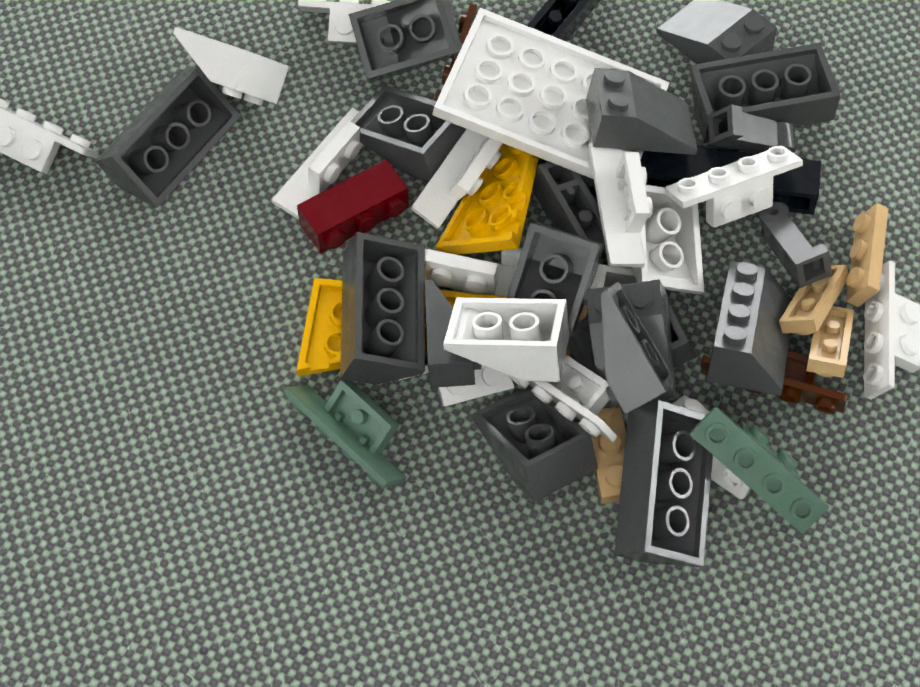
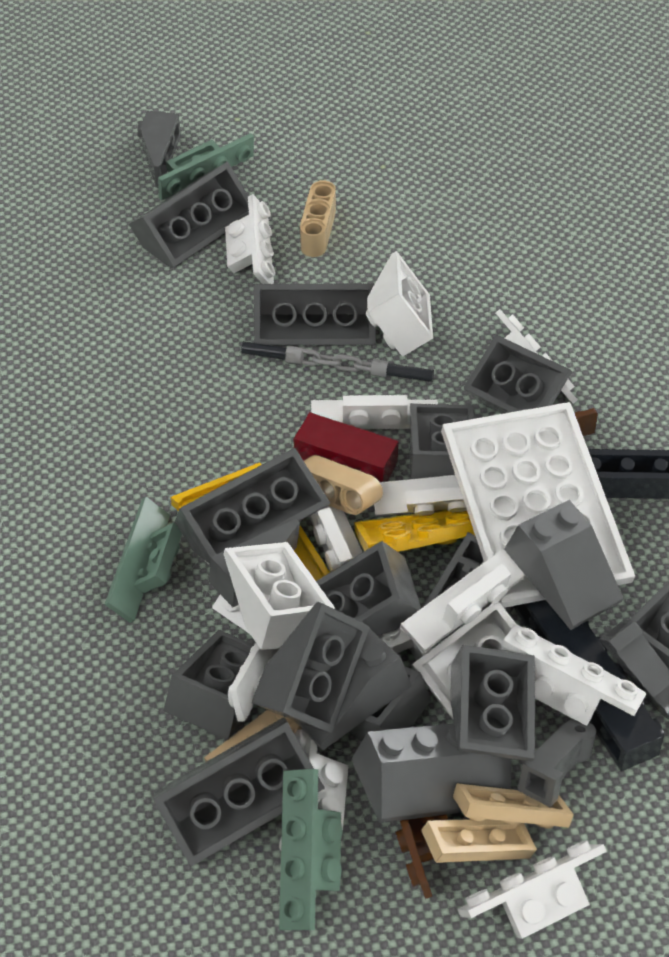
camera: 55 degrees right, 10 degrees down
tan plate [846,203,889,307] -> none
none -> piece [241,341,434,382]
none -> tan beam [300,180,336,257]
none -> tan beam [304,455,383,515]
none -> dark grey slope [450,645,535,762]

